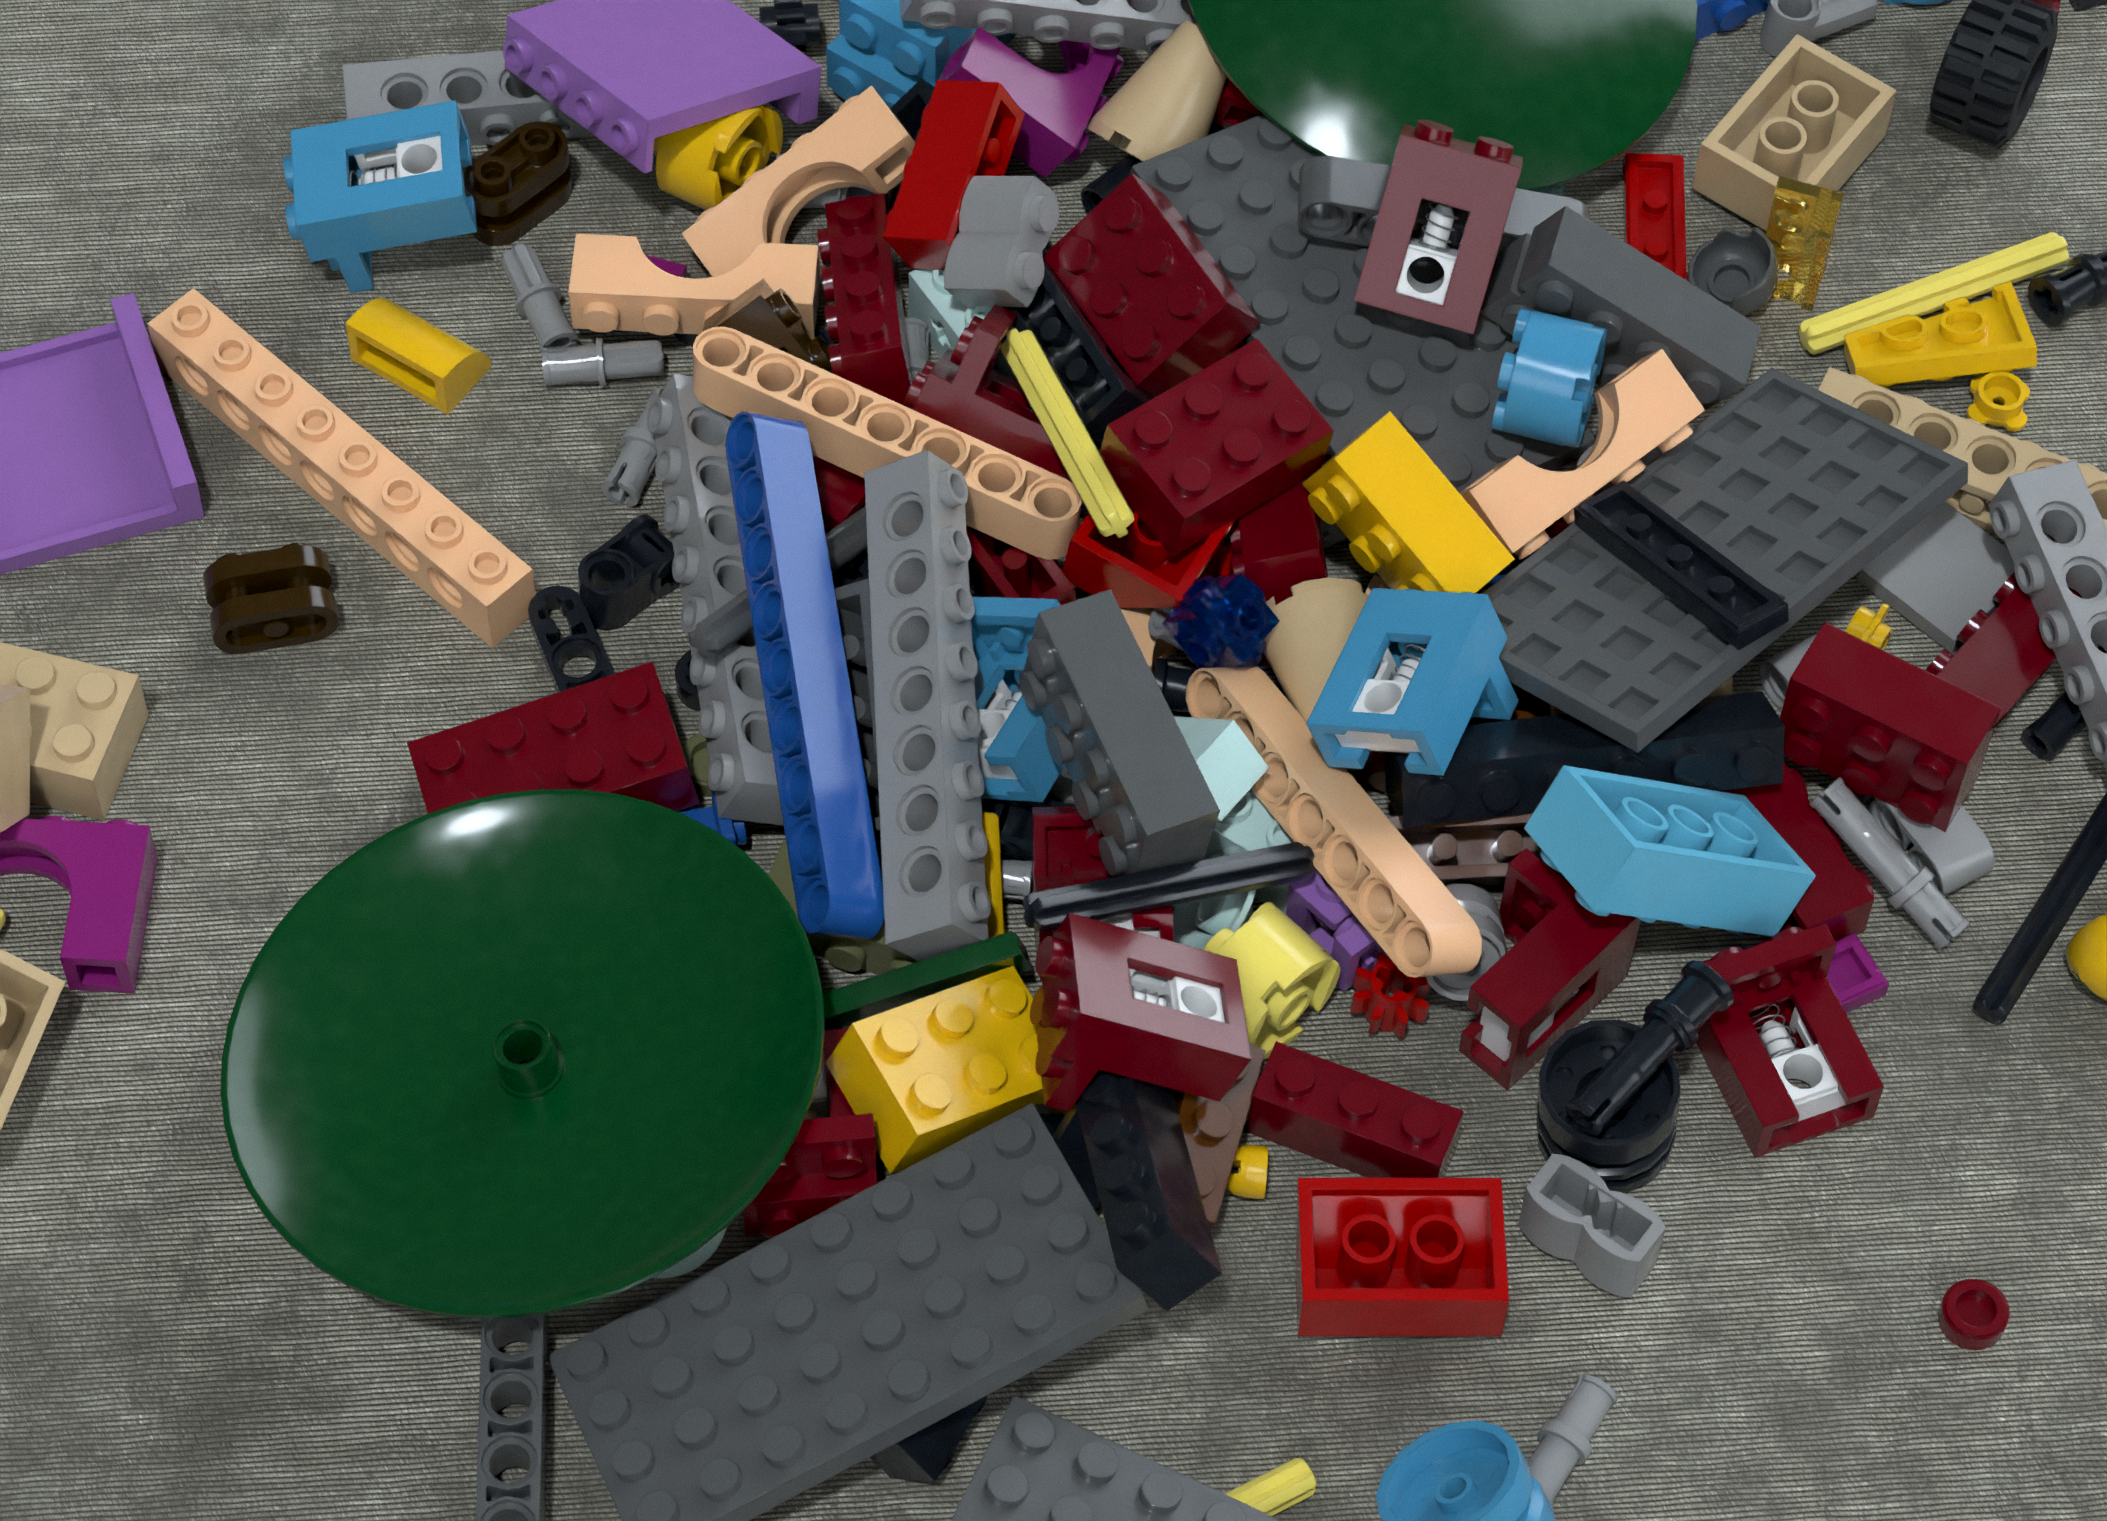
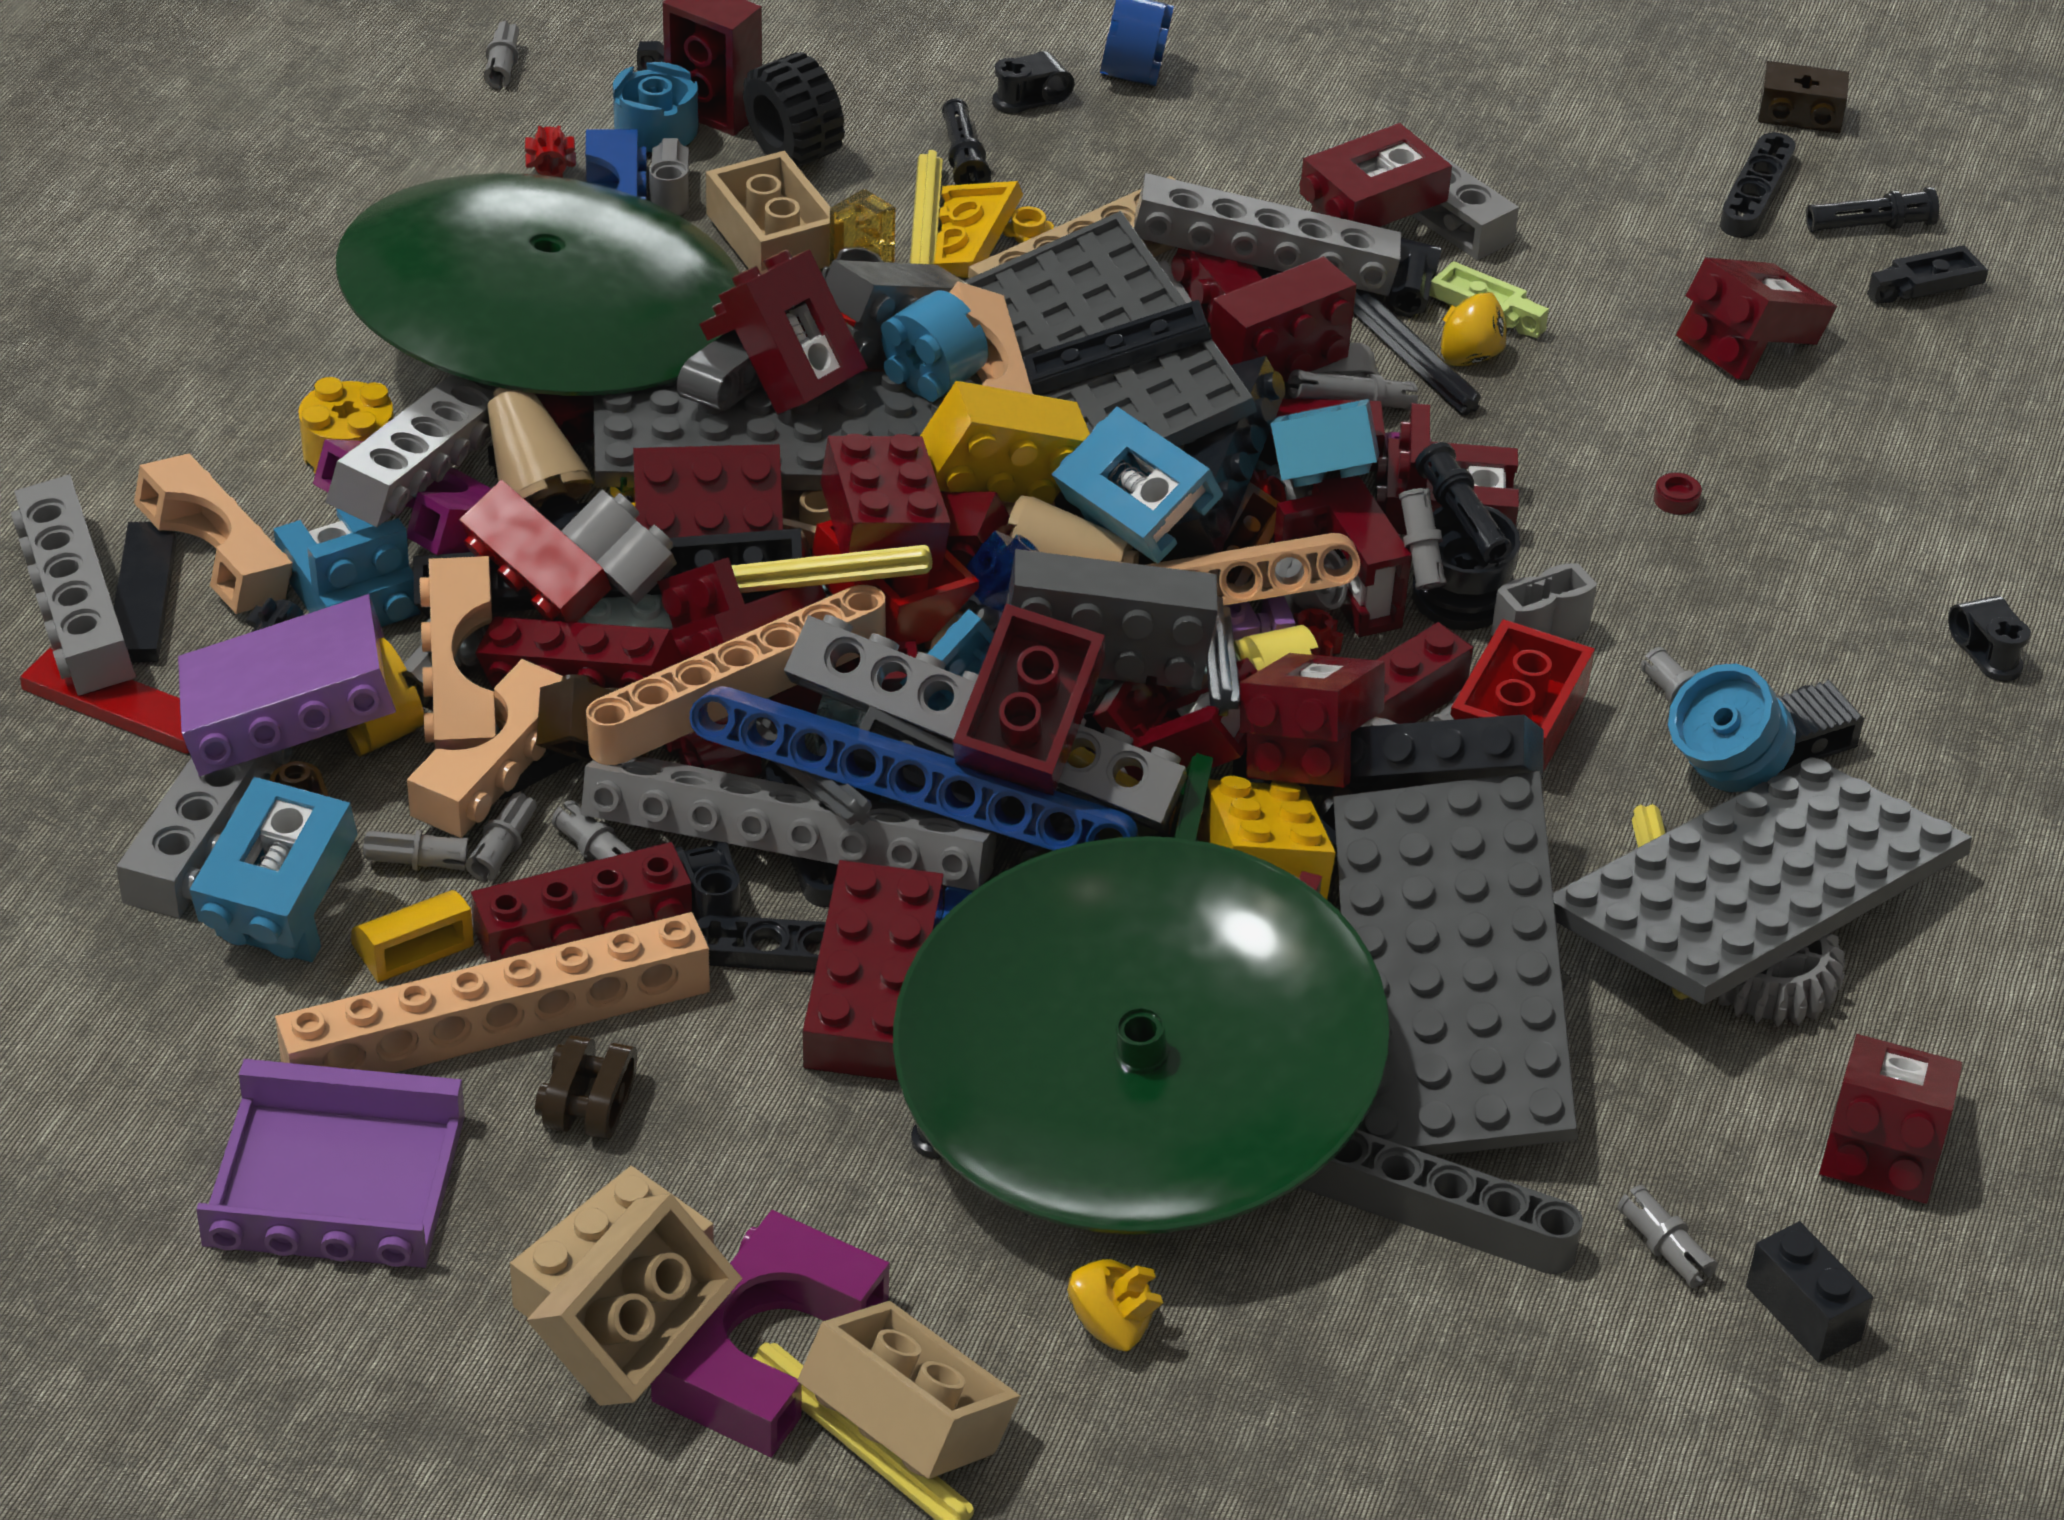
camera: 65 degrees left, 15 degrees down
none -> dark red brick [471,842,692,963]
none -> dark red brick [953,603,1105,796]
none -> yellow piece [1067,1259,1163,1352]
none -> light grey pin [1399,488,1447,590]

